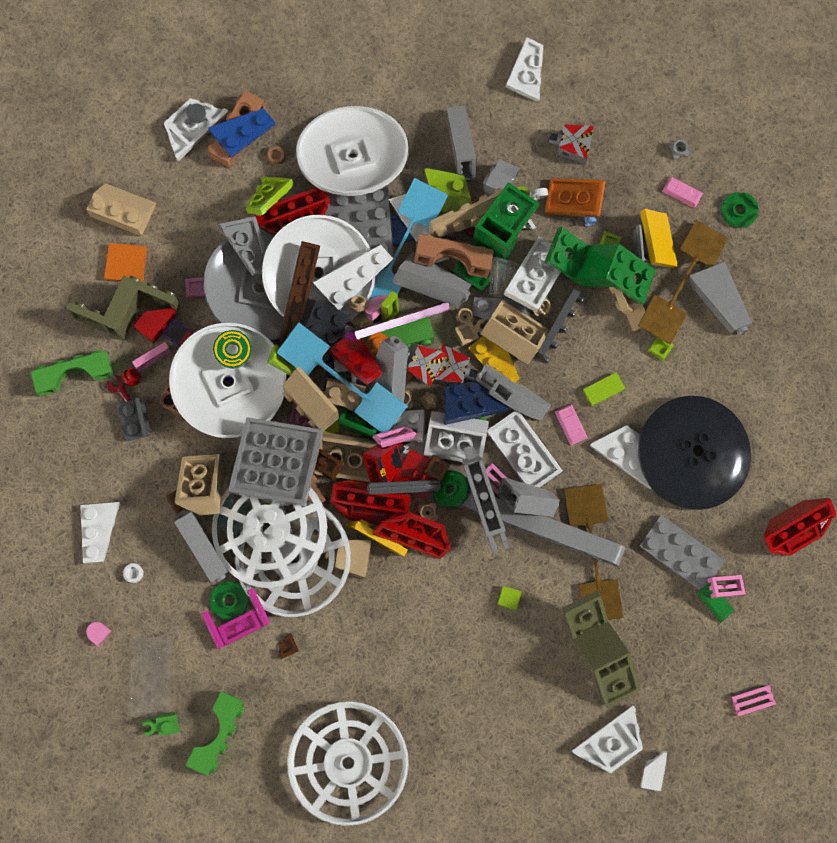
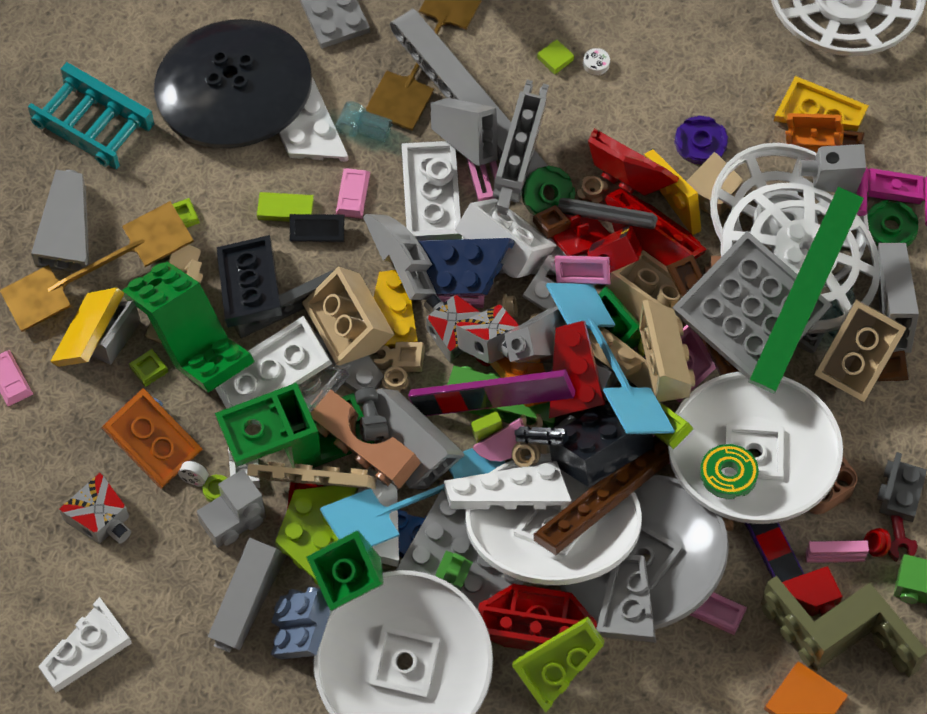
camera: 145 degrees left, 15 degrees down
none -> teal fence [28,62,155,170]
none -> black plate [216,235,282,328]
none -> sand blue plate [271,587,330,659]
none -> black tile [290,214,345,242]
none -> green slope [306,530,384,611]
none -> clear light blue piece [335,101,392,143]
none -> dark grey leg [354,387,388,442]
none -> bright green tile [435,550,473,591]
none -> black axle [514,426,569,446]
none -> white tile [583,48,610,75]
none -> dark purple tile [674,116,728,165]
none -> green tile [748,186,864,394]
none -> yellow wing [773,76,869,131]
none -> orange hinge [786,113,844,153]
none -> light grey torso [799,144,866,194]

